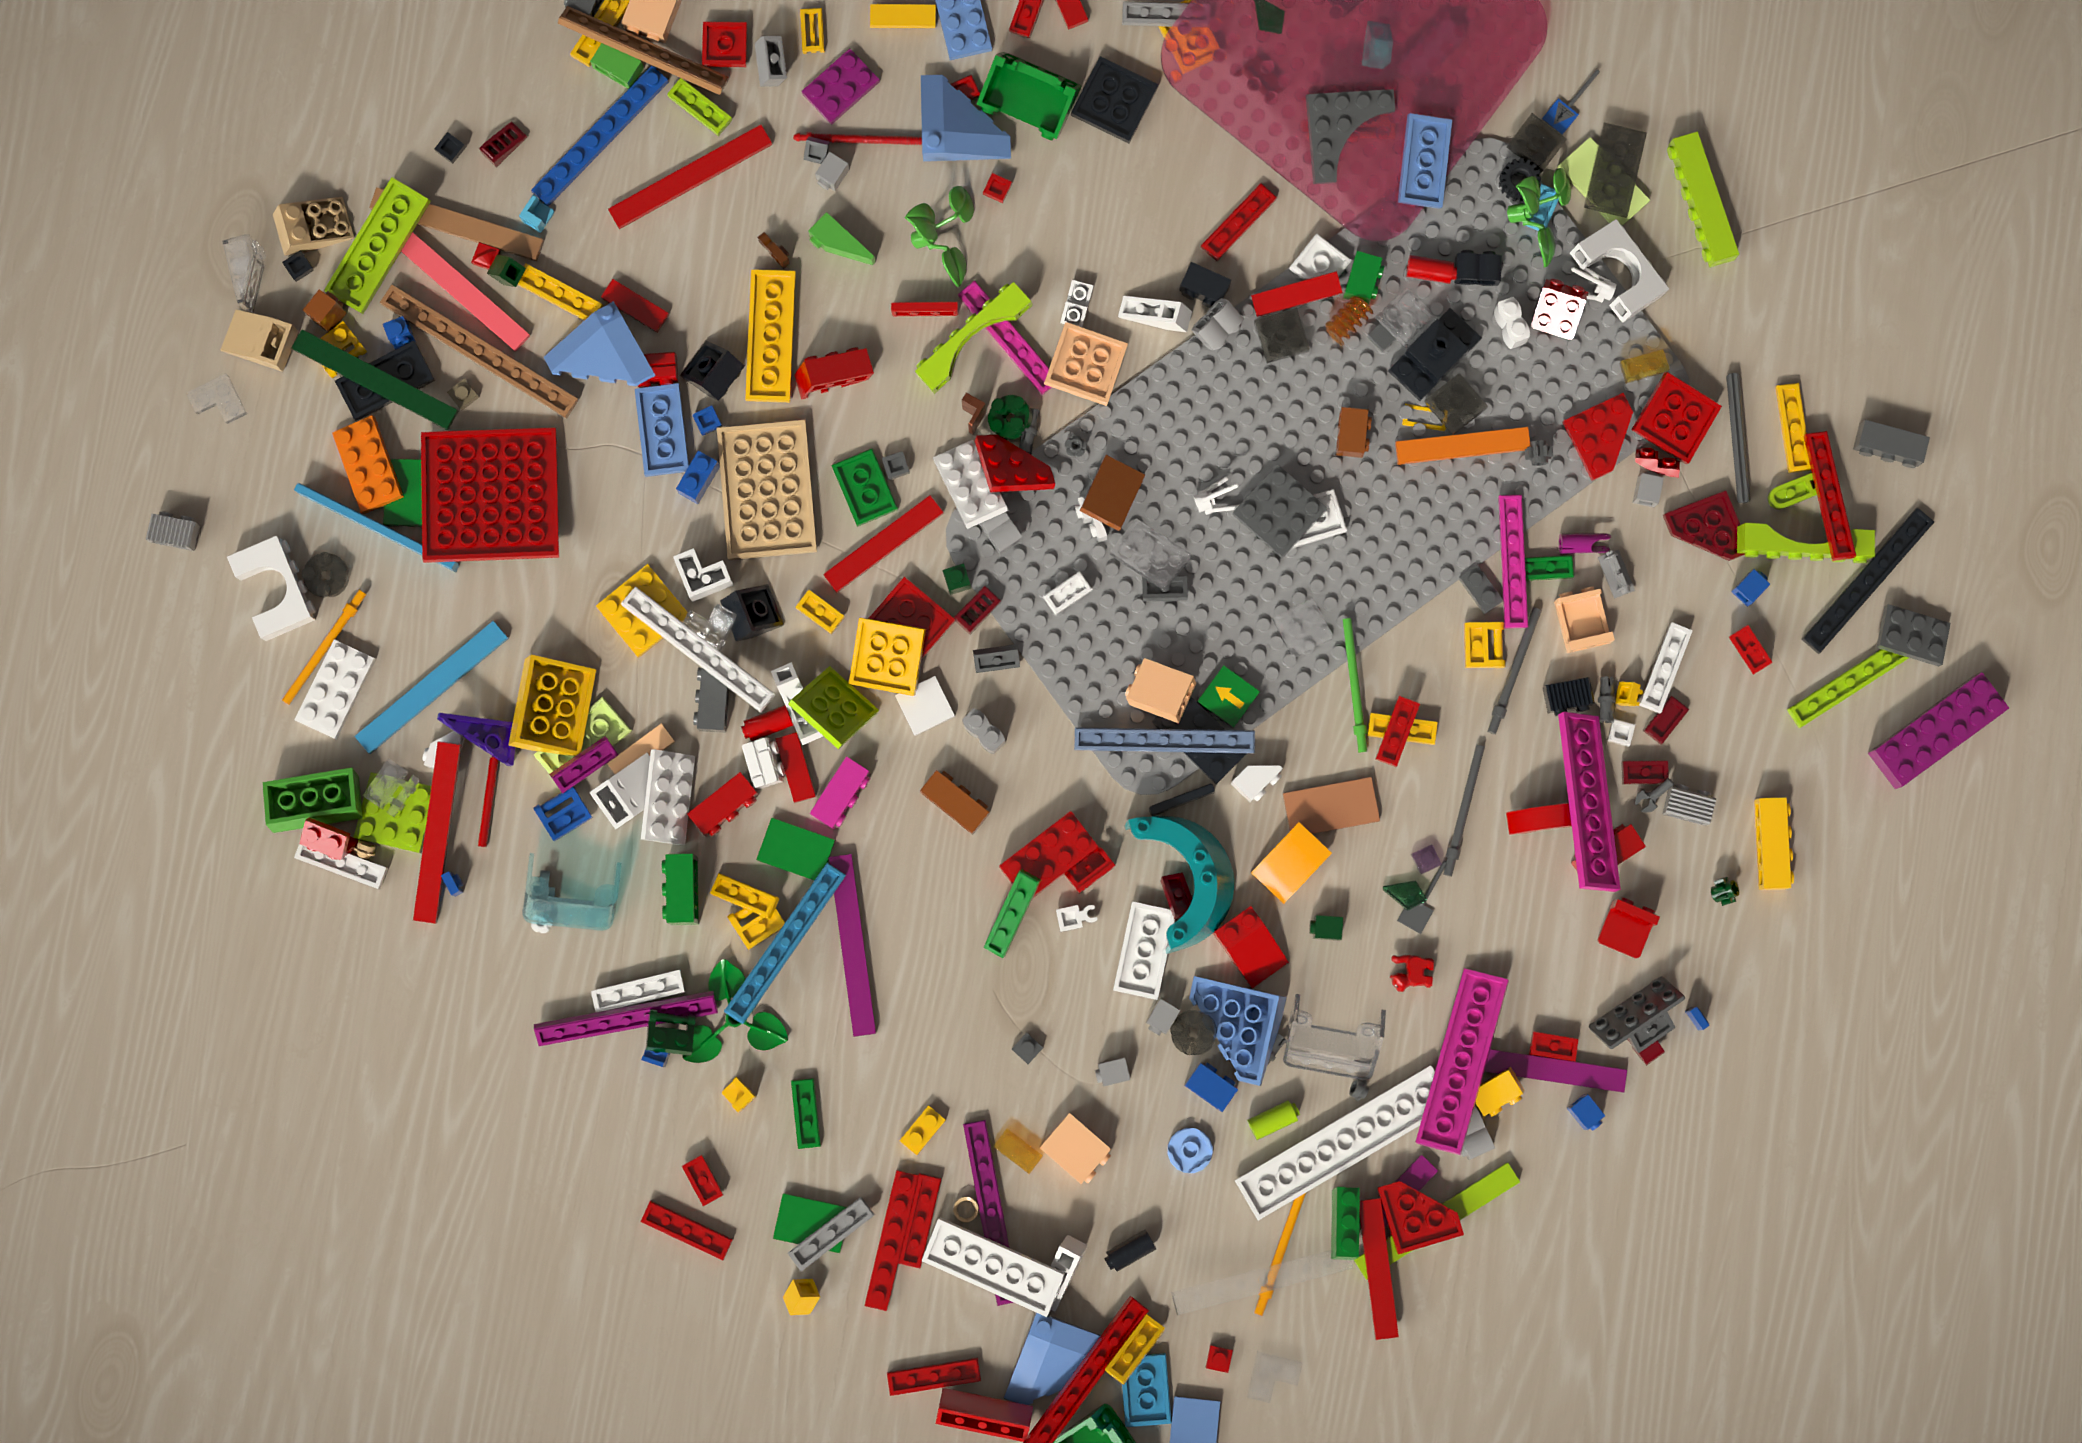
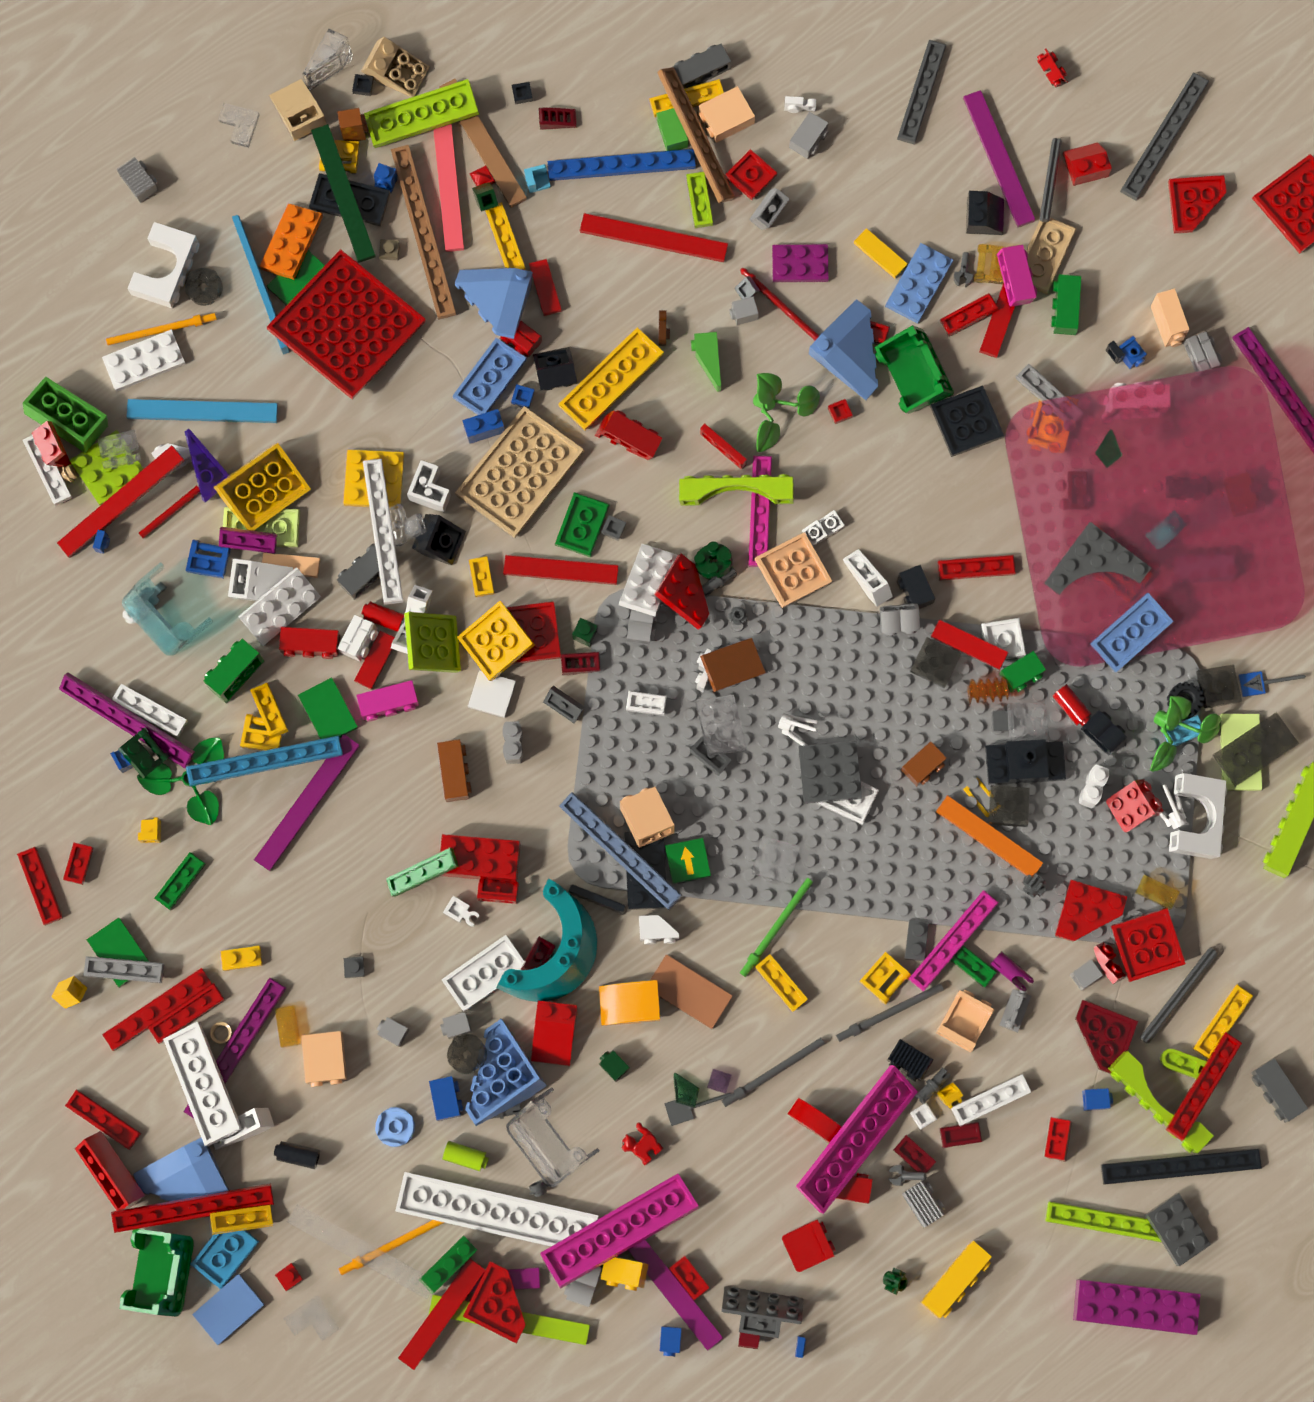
camera: 45 degrees right, 5 degrees down
yellow tile [800,8,825,54] -> none
copper panel [962,392,986,435] -> none
red plate [1375,696,1420,767] -> none

